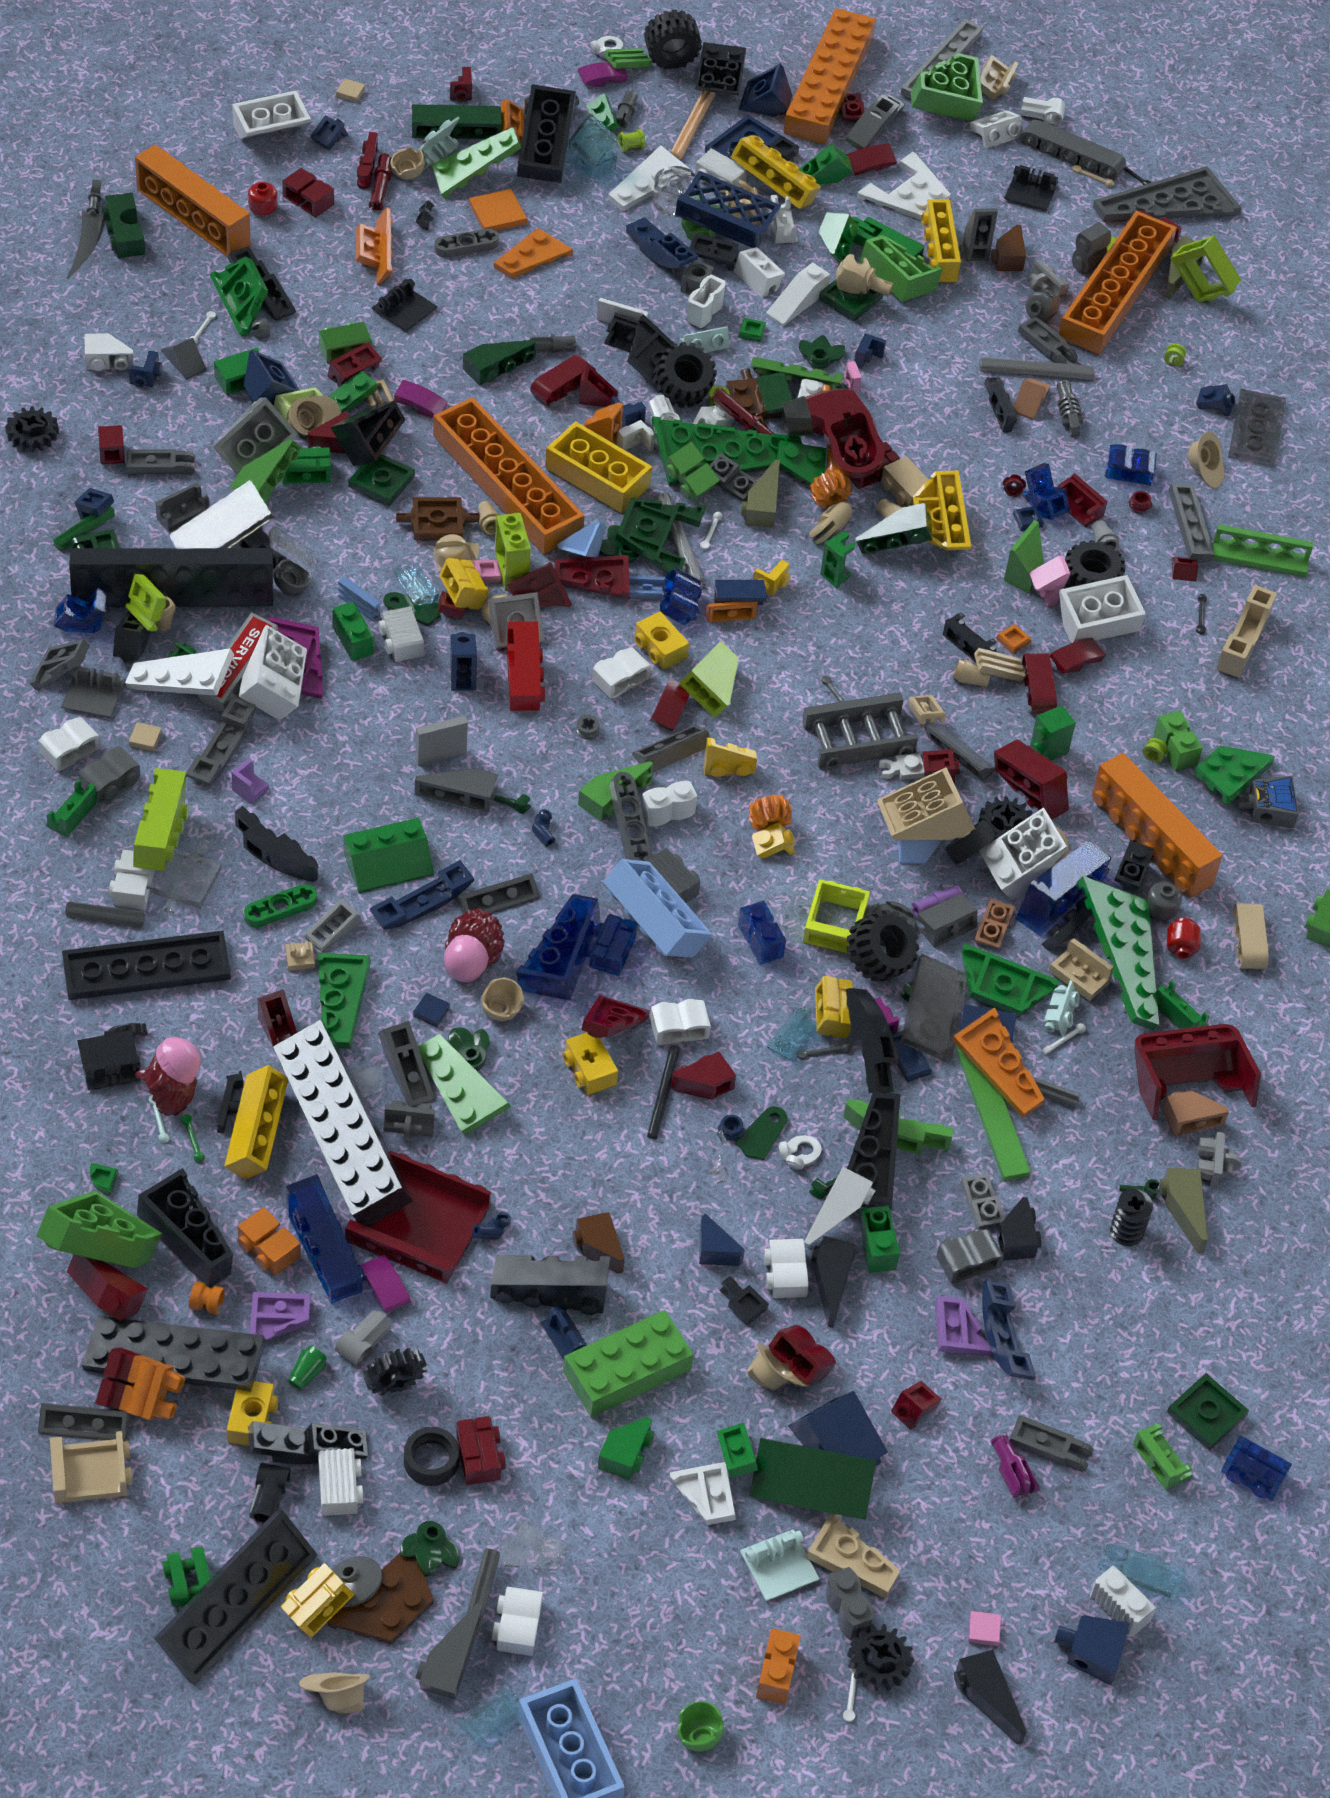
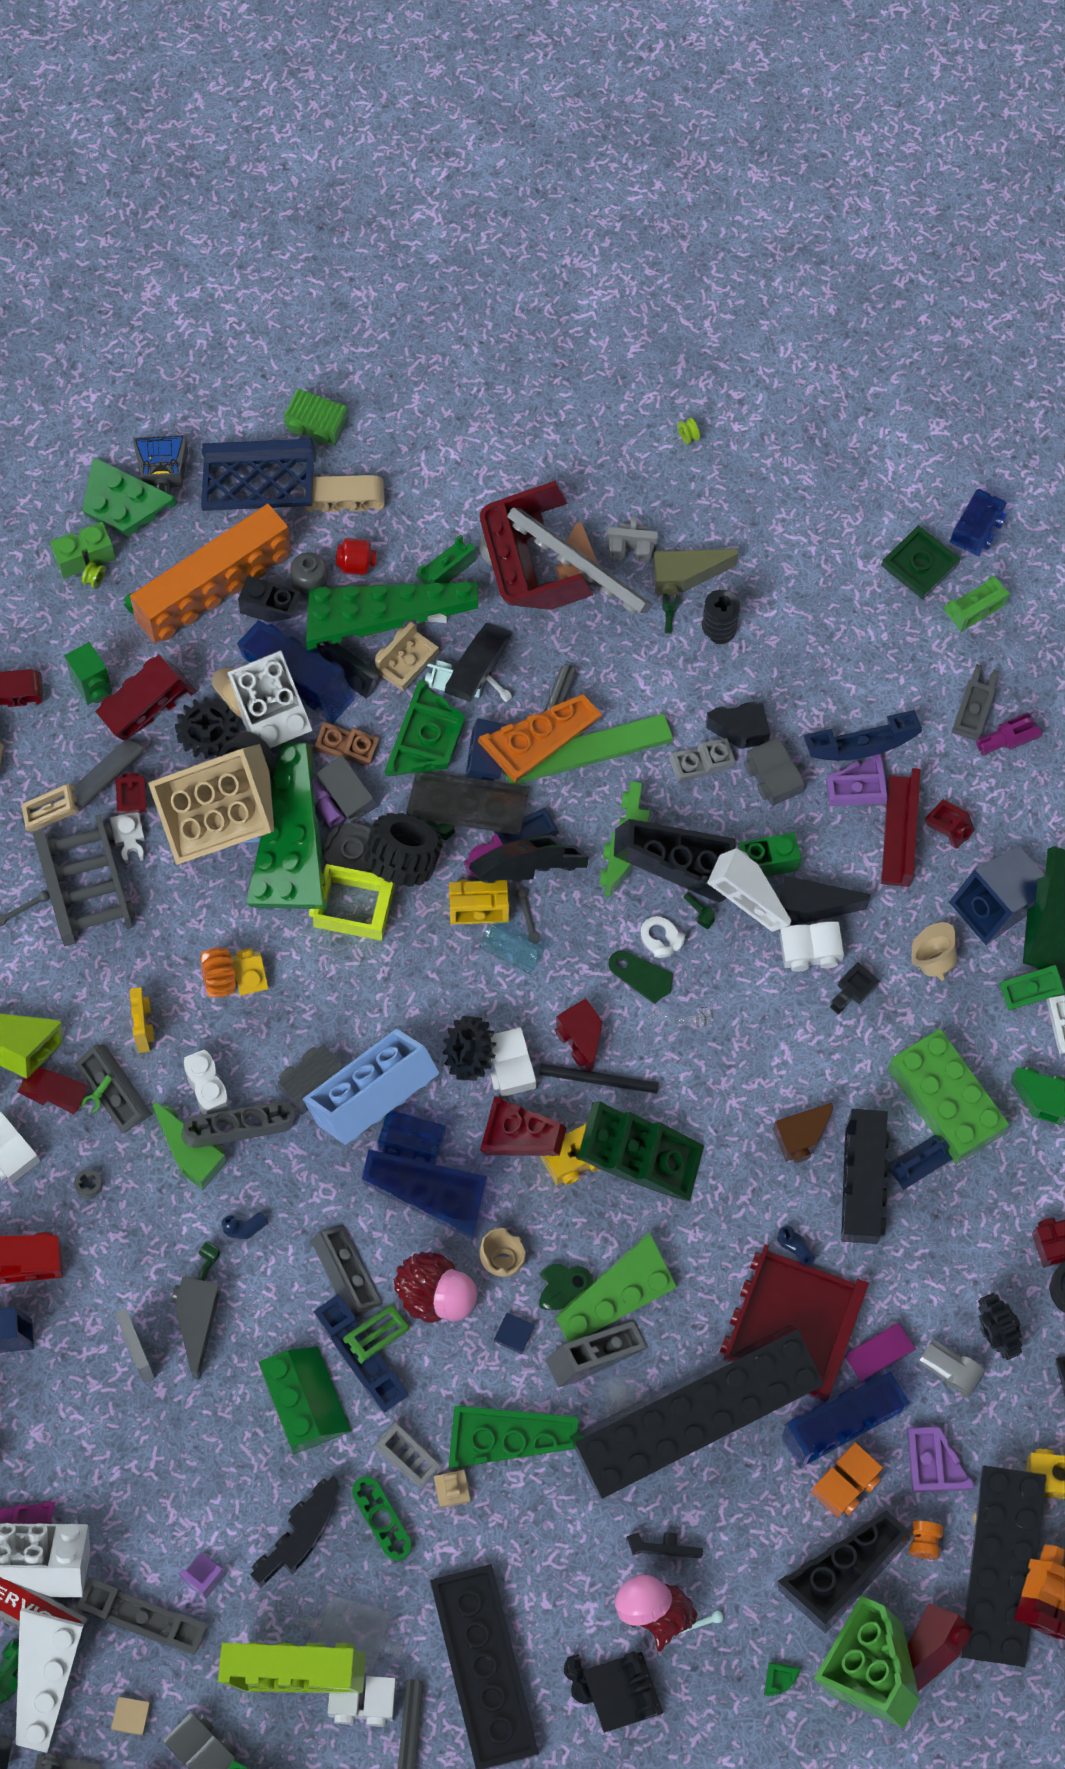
camera: 90 degrees left, 15 degrees up
green hinge [181,1114,205,1163] -> none
yellow brick [224,1065,288,1179] -> none
dark red slope [257,989,297,1049] -> none
green cone [287,1346,327,1391] -> none
dark grey hips [383,1100,435,1140] -> none
dark blue slope [699,1213,745,1266] -> none
dark blue plate [718,1115,745,1141] -> none
clear blue piece [738,900,786,965] -> none
dark red brick [768,1325,836,1384] -> none
none -> bright green hand [80,1075,113,1114]
none -> dark blue fence [201,438,317,511]
none -> green wing [246,743,328,909]
none -> bright green tile [343,1304,410,1364]
none -> black gear [442,1016,496,1081]
none -> black slope [444,623,512,702]
none -> light grey plate [507,507,653,615]
none -> dark green slope [578,1101,704,1201]
none -> dark red fence [881,768,921,887]

